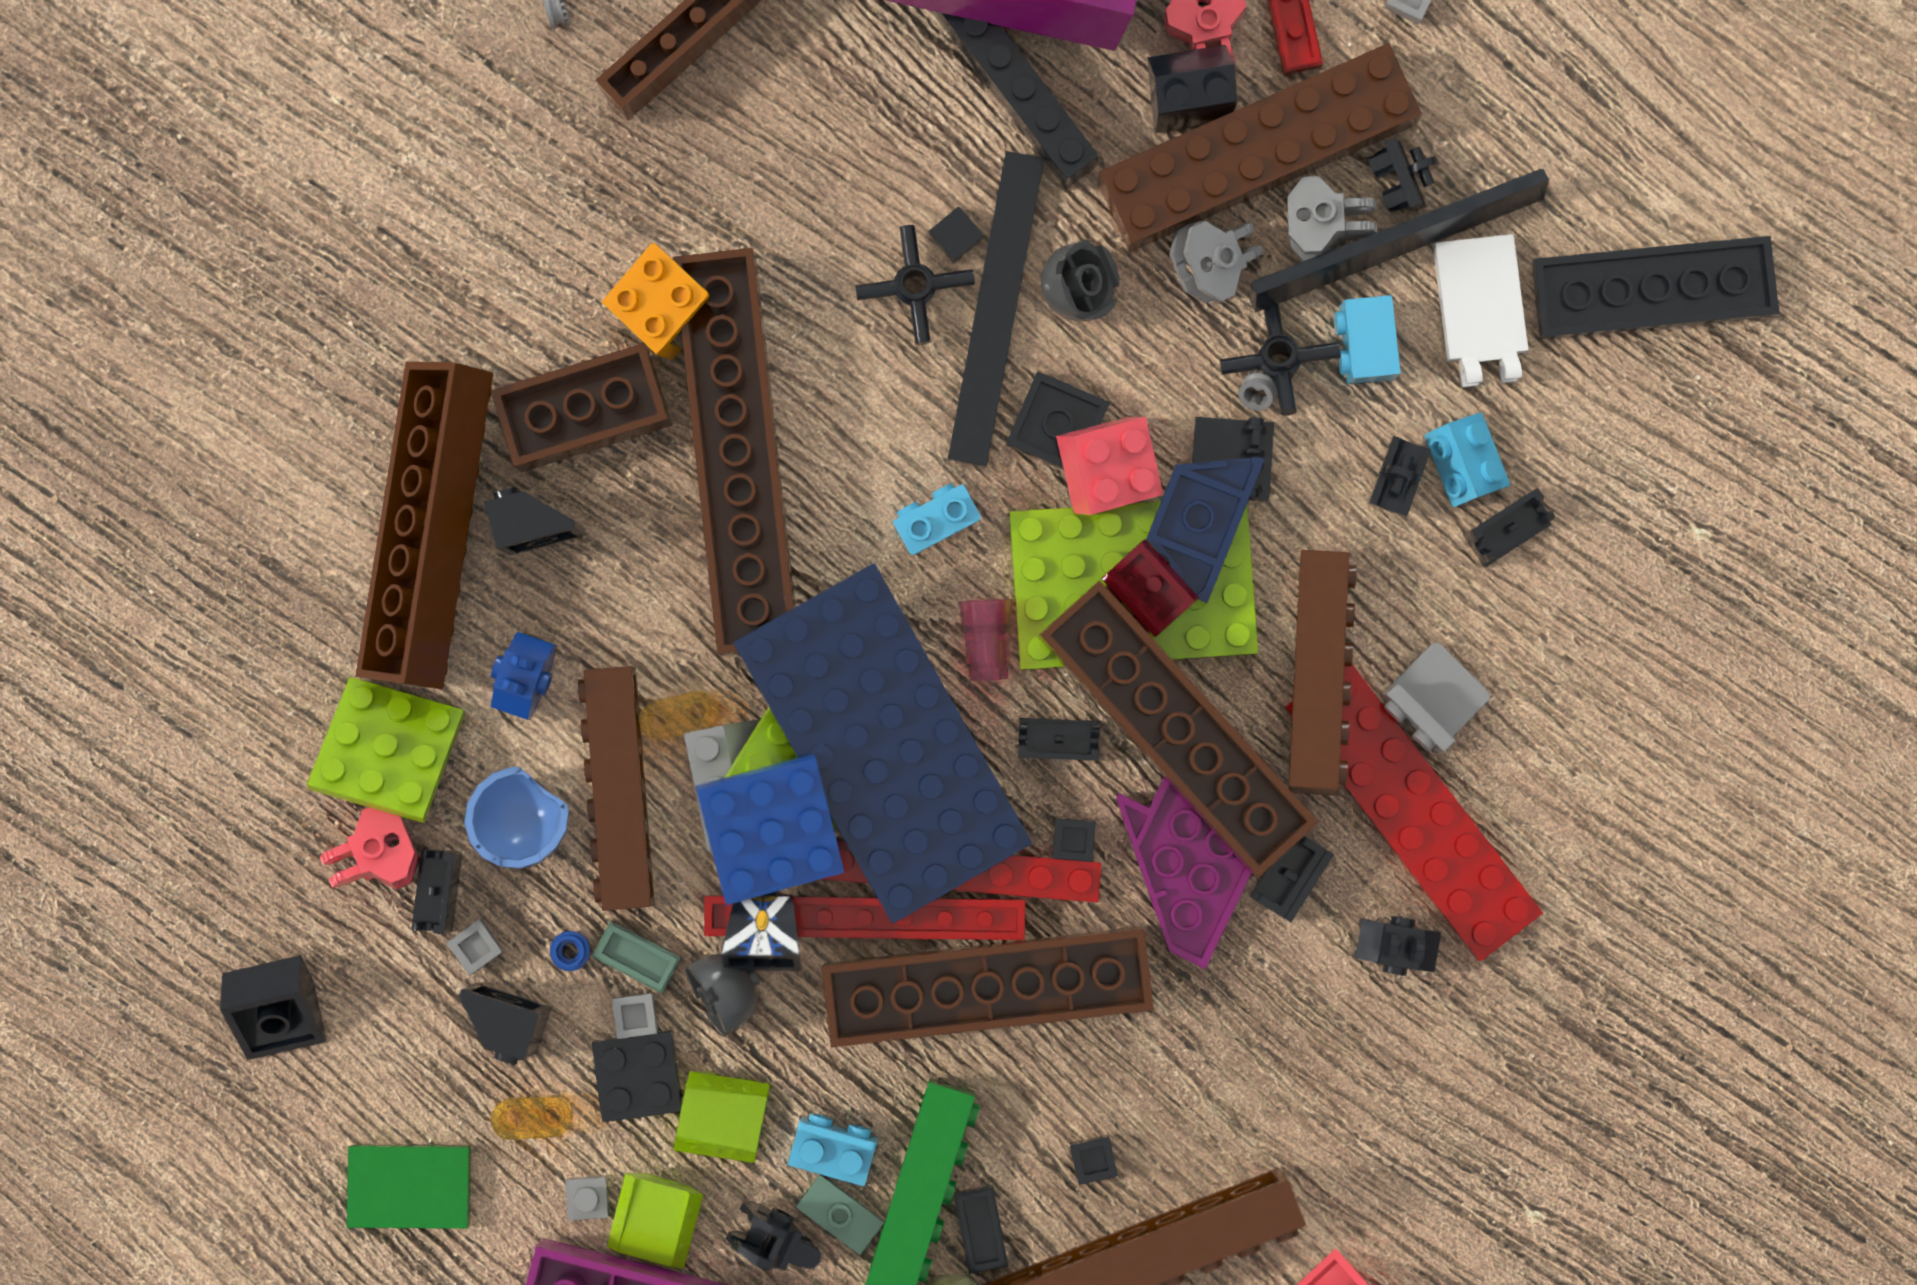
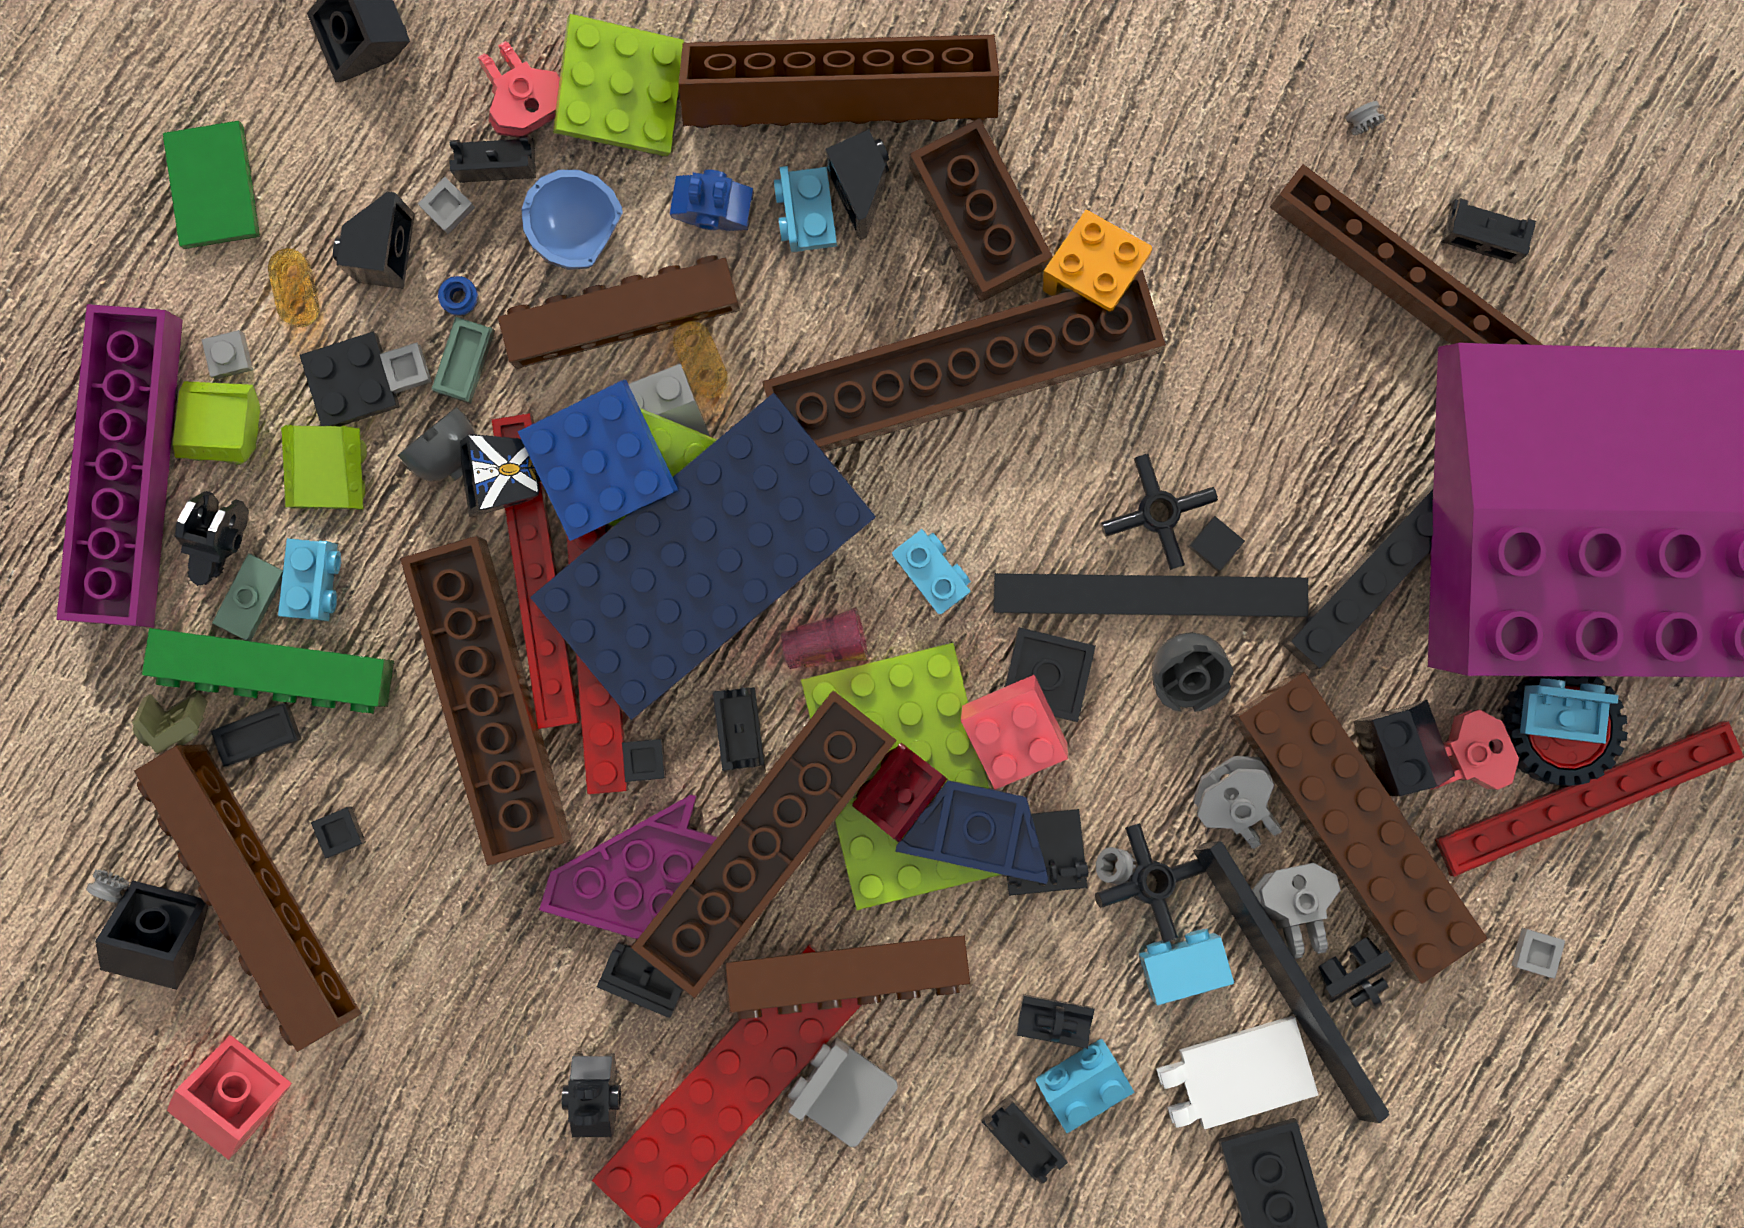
camera: 85 degrees right, 0 degrees up
none -> medium azure bracket [774,166,837,252]

